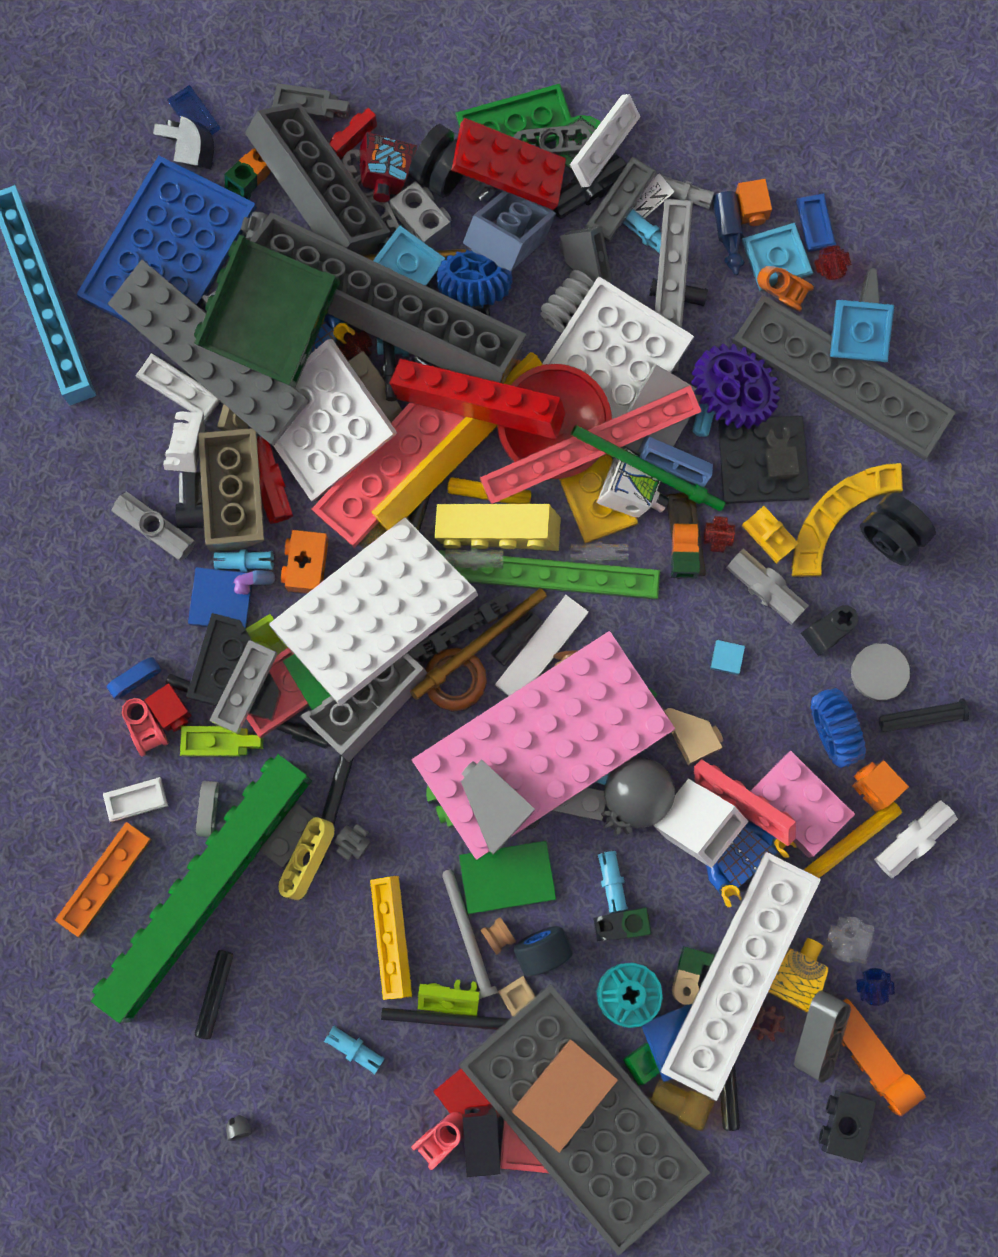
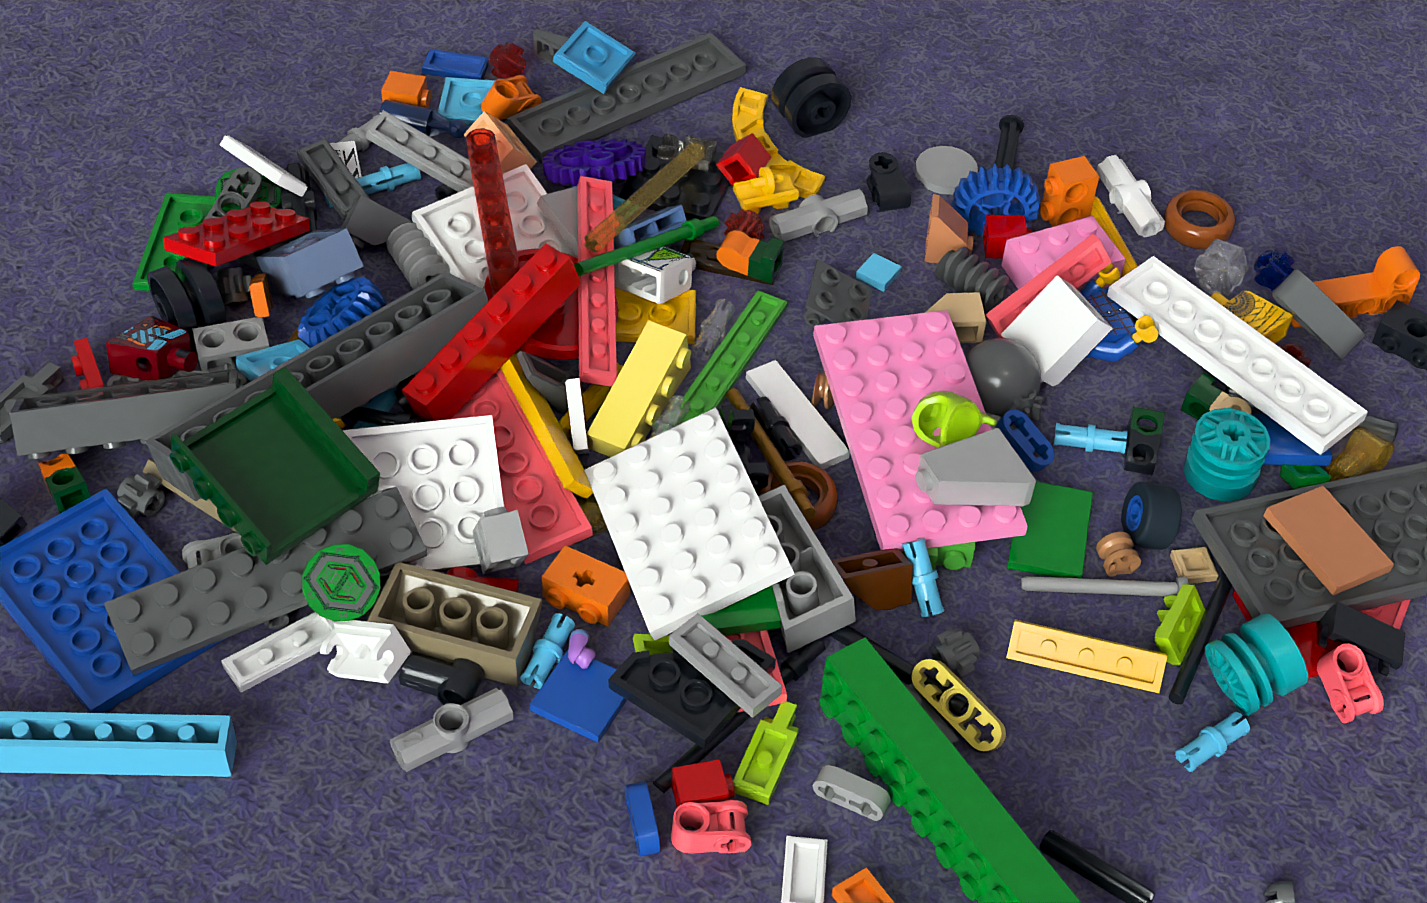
camera: 70 degrees left, 30 degrees down
none -> orange tile [249,273,273,318]
none -> tile [301,544,380,621]
none -> light nougat brick [464,111,537,175]
none -> clear red beam [466,128,520,295]
none -> light grey brick [472,507,529,574]
none -> dark grey slope [516,350,571,413]
none -> white tile [565,378,590,454]
none -> clear yellow axle [584,141,705,252]
none -> red brick [716,133,772,186]
none -> dark grey hinge [804,259,873,327]
none -> reddish brown slope [831,548,913,611]
none -> medium azure pin [902,538,945,617]
none -> lime piece [912,391,997,448]
none -> nougat slope [924,194,973,263]
none -> dark grey piece [935,247,1009,313]
none -> red brick [982,215,1032,259]
none -> blue beam [995,409,1055,472]
none -> dark orange wheel [1163,190,1236,249]
none -> teal wheel [1205,613,1308,716]

